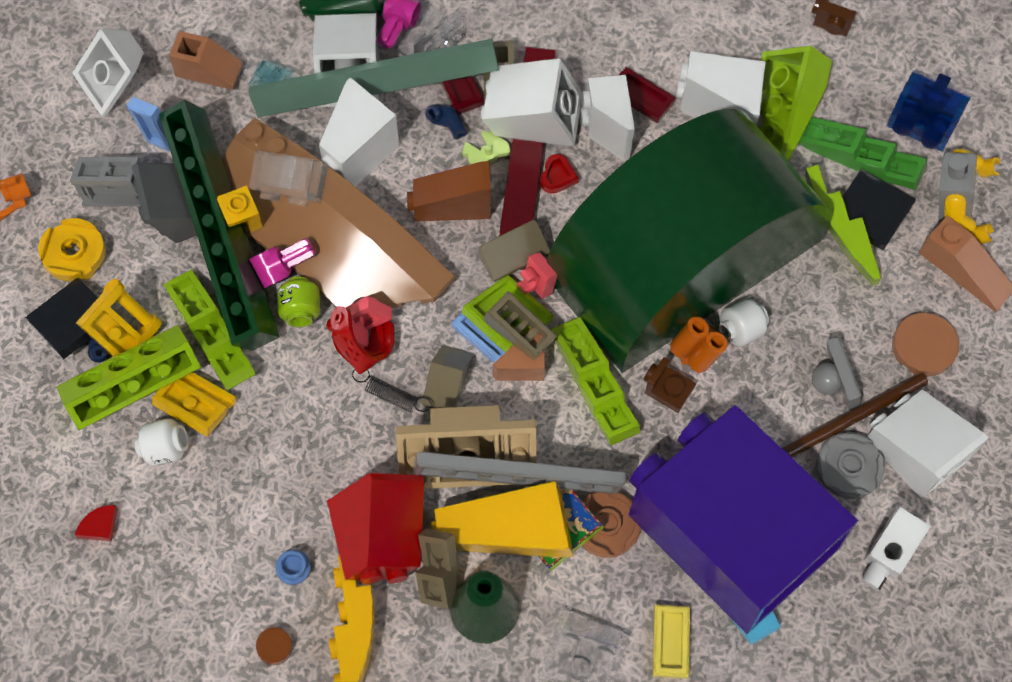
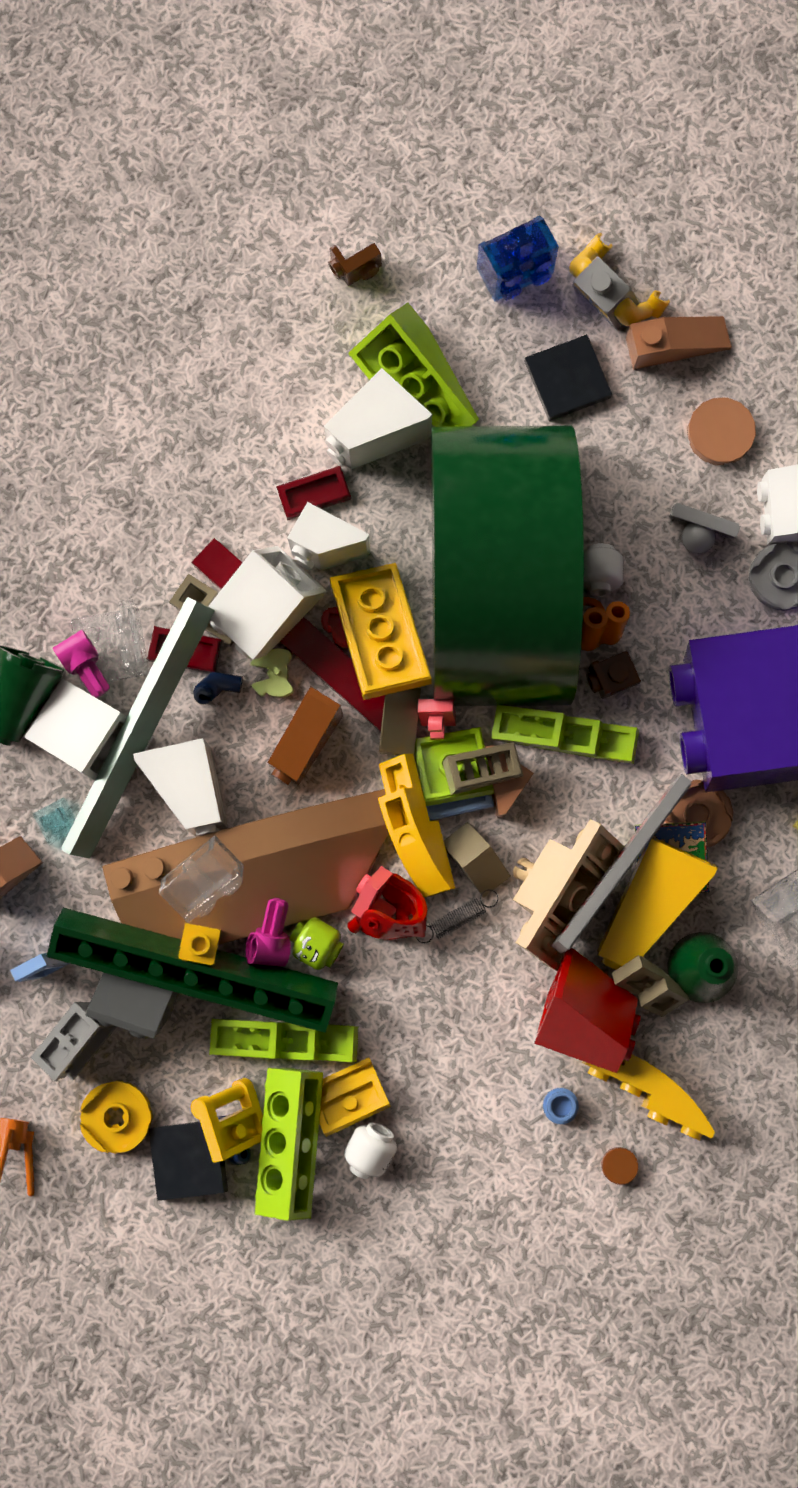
camera: 50 degrees left, 15 degrees up
red tile [75,505,118,542] -> none
reddish brown piece [782,373,928,458] -> none
bright green slope [798,117,927,190] -> none
lime slope [805,164,881,286] -> none
none -> yellow tile [330,563,432,700]
none -> yellow slope [378,754,455,897]

